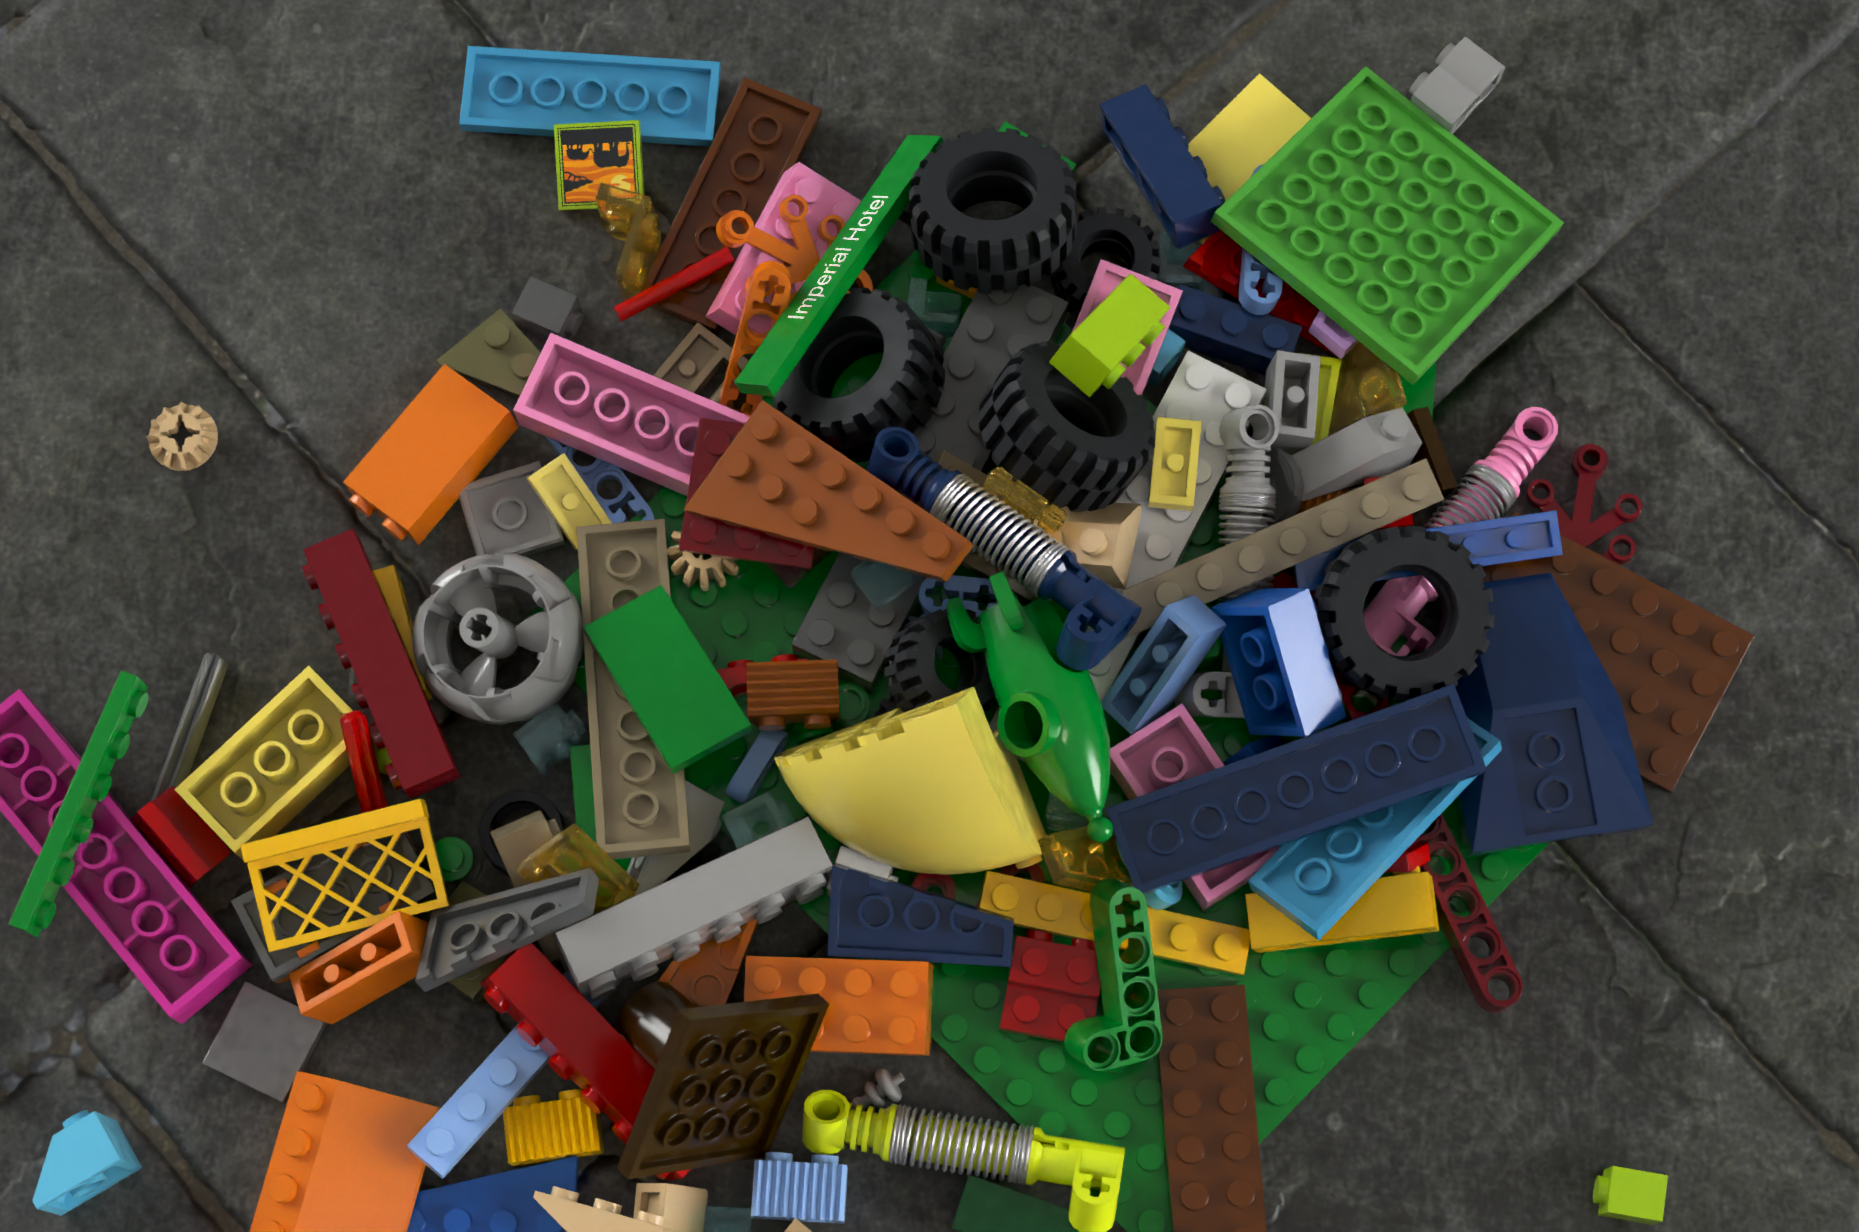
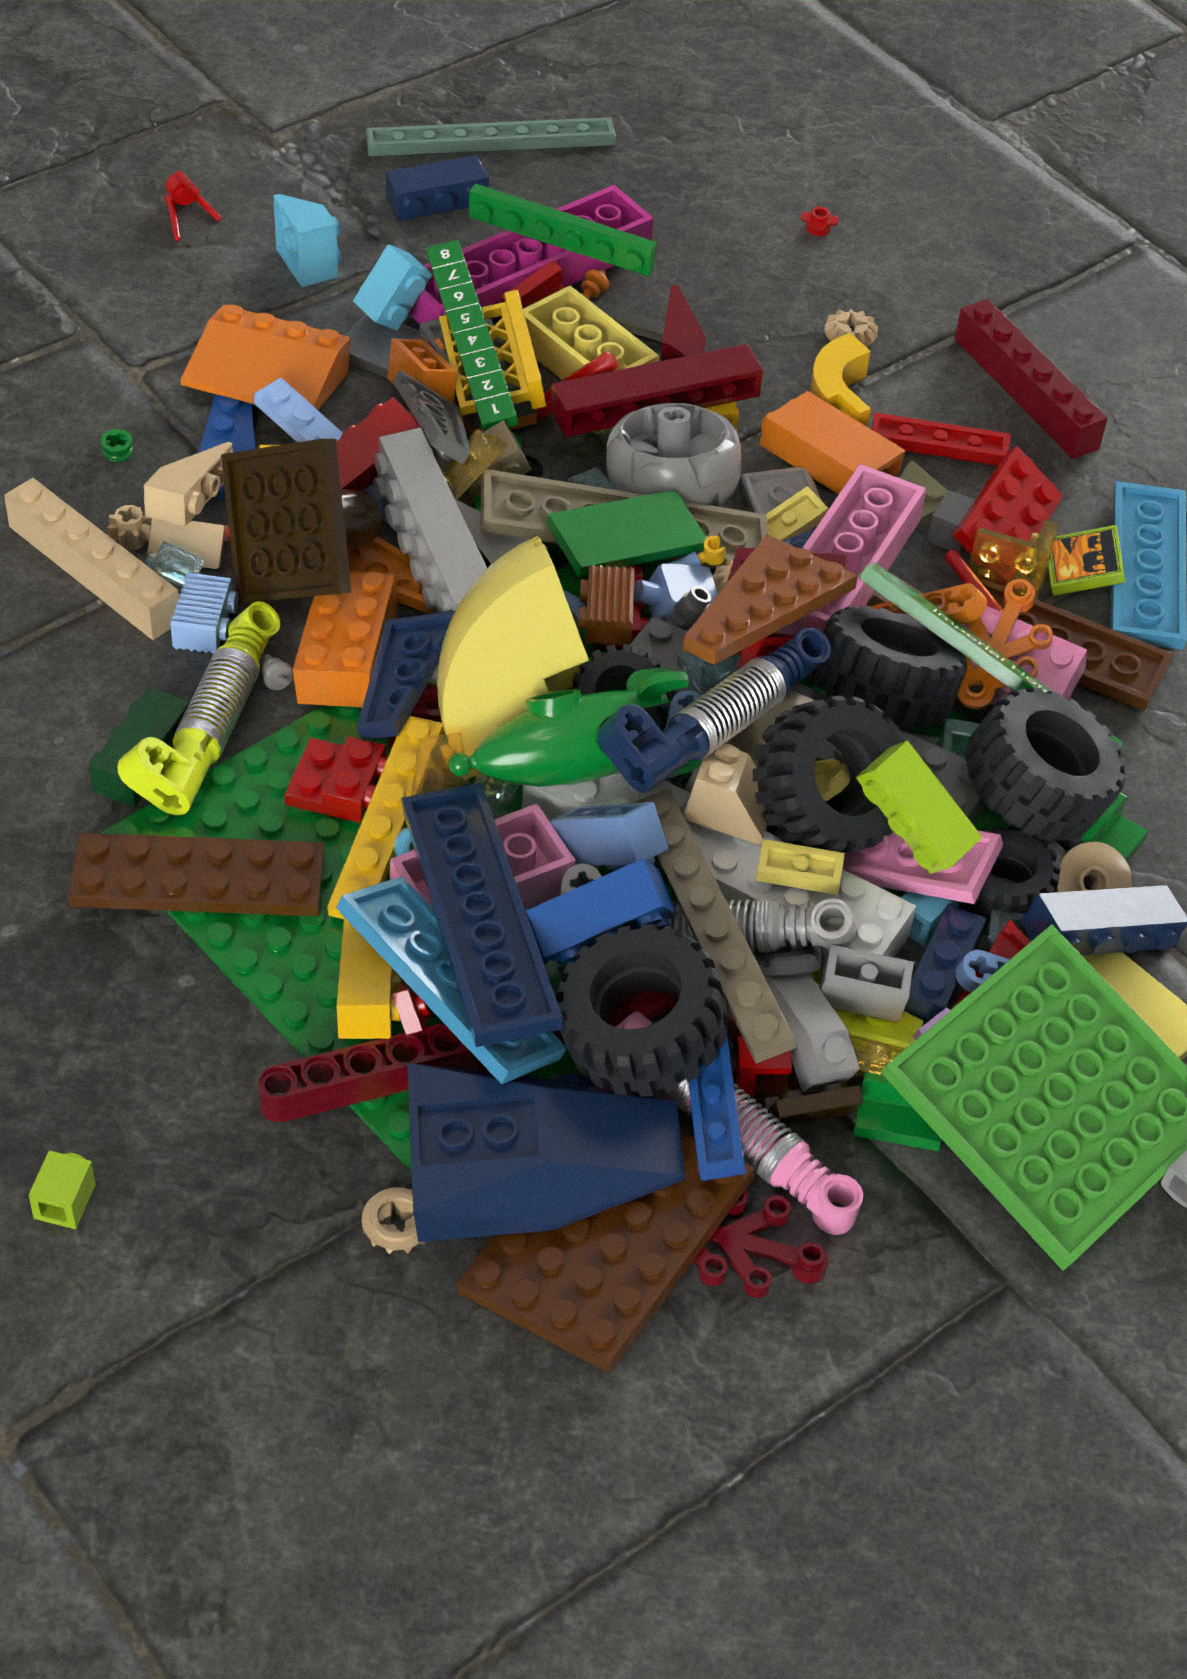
camera: 90 degrees right, 25 degrees down
clear yellow axle [983,467,1067,534] -> none
green beam [1064,878,1163,1071] -> none
none -> medium azure brick [353,244,433,331]
none -> tan gear [362,1188,425,1254]
none -> green tile [426,240,518,432]
none -> orange hair [580,269,609,300]
none -> medium blue torso [634,535,725,632]
none -> dark red slope [661,284,709,361]
none -> yellow arch [810,332,871,427]
none -> red plate [871,412,1011,466]
none -> red plate [952,446,1063,585]
none -> dark red brick [955,299,1108,459]
none -> tan dish [1056,842,1132,892]

